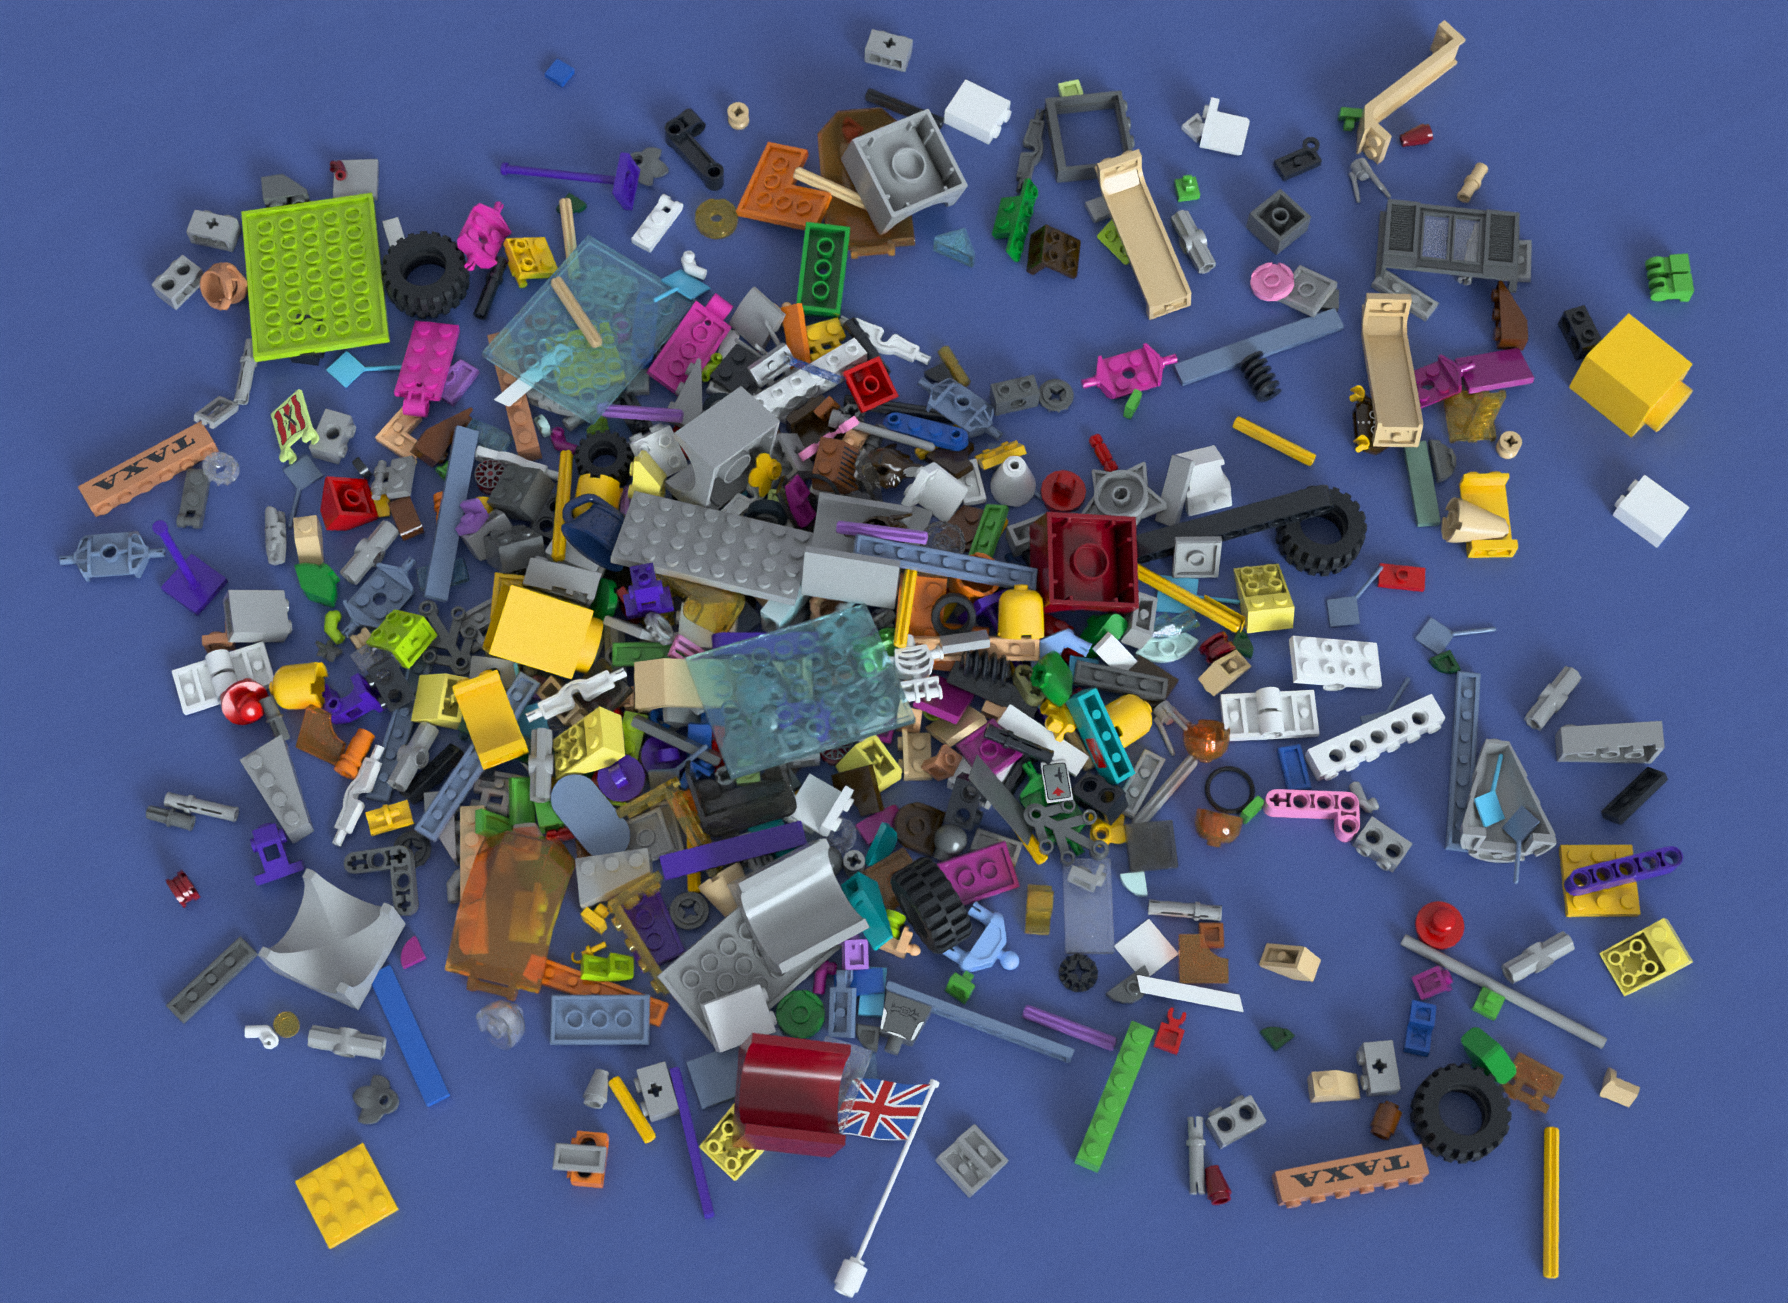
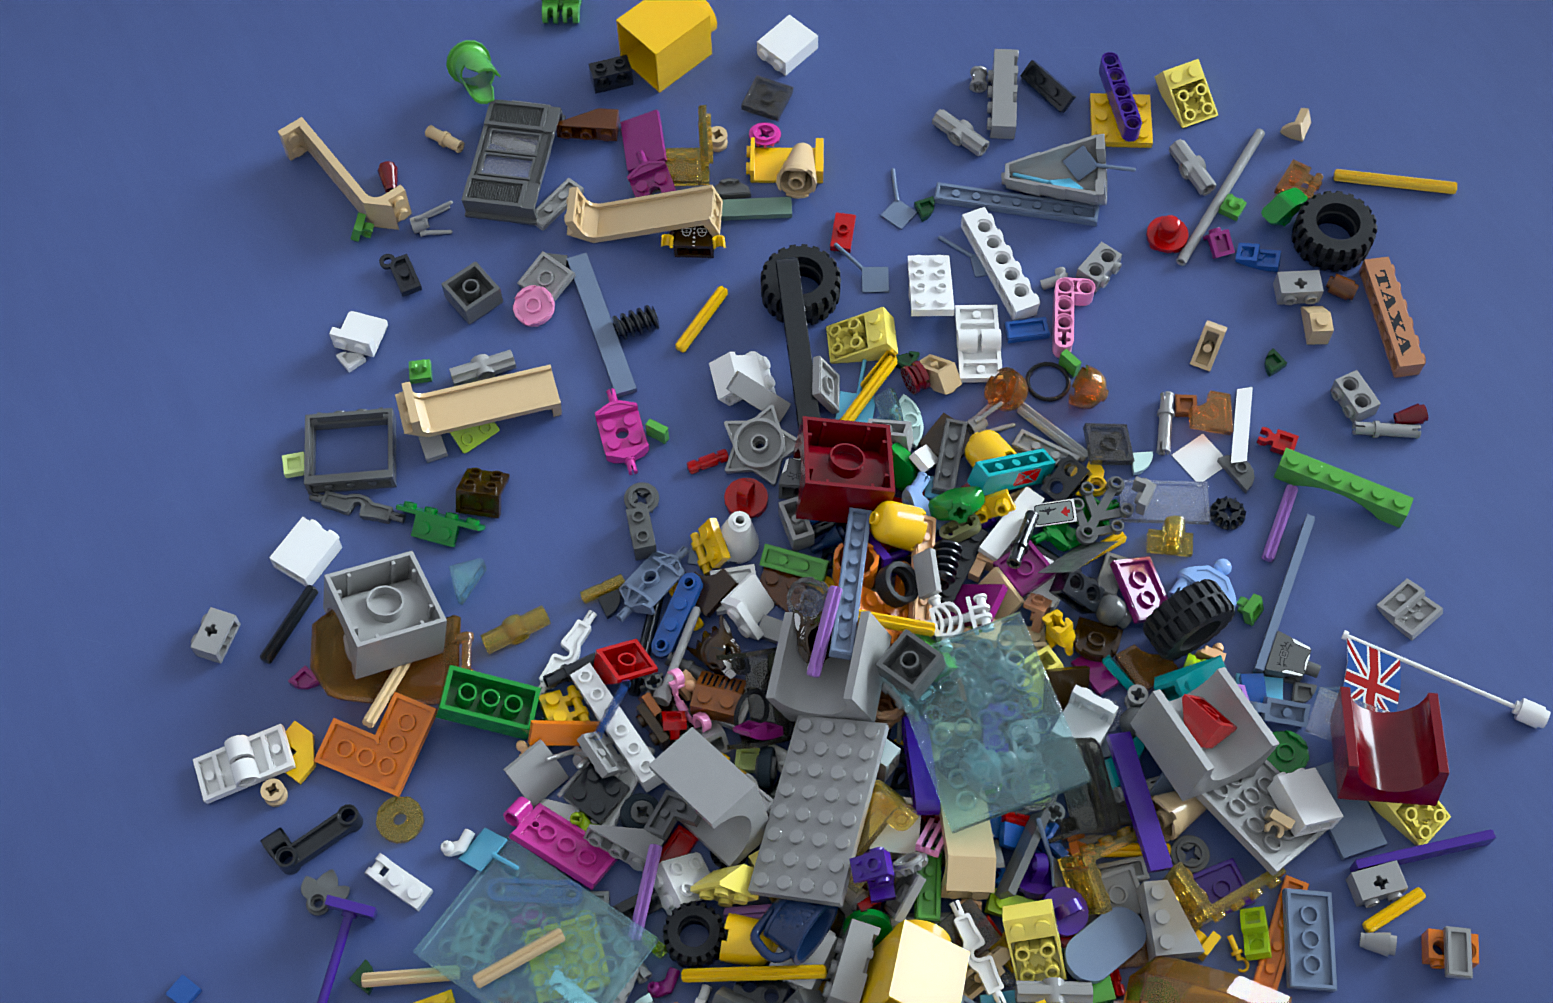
camera: 85 degrees left, 5 degrees down
none -> white plate [193,724,296,804]
none -> yellow tile [285,721,316,785]
none -> bright green piece [446,40,501,104]
none -> clear yellow piece [480,605,551,654]
none -> red tile [661,711,687,740]
none -> clear smoke plate [741,75,793,121]
none -> dark pink gear [749,122,781,148]
none -> dark grey brick [876,629,946,702]
none -> light grey bush [969,66,988,93]
none -> yellow animal [1042,609,1075,656]
none -> red slope [1182,694,1238,749]
none -> tan tile [1264,808,1295,839]

